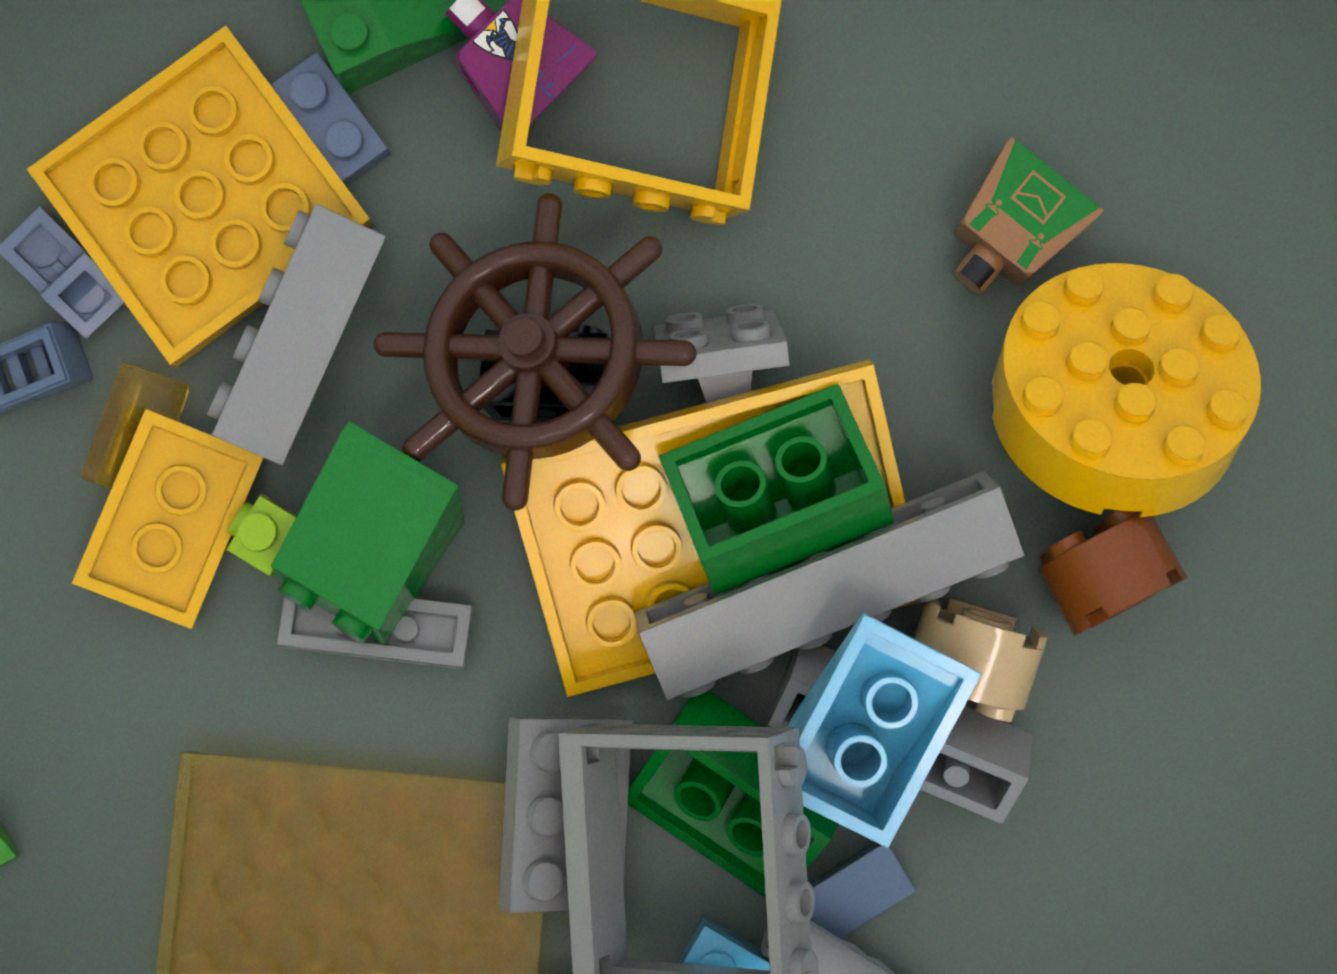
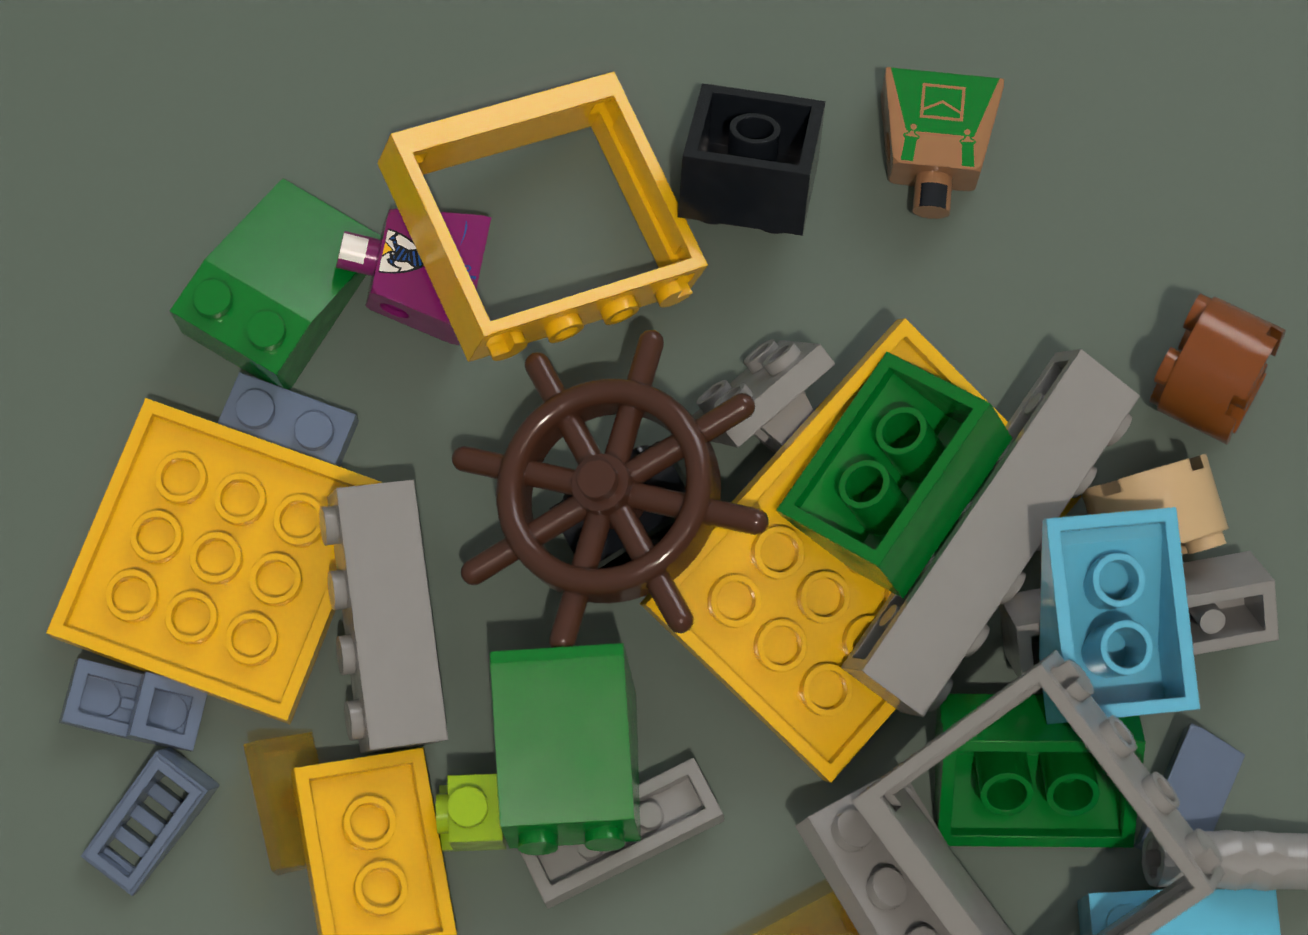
camera: 30 degrees left, 10 degrees down
yellow brick [991,263,1261,518] -> none
none -> black brick [678,83,826,236]

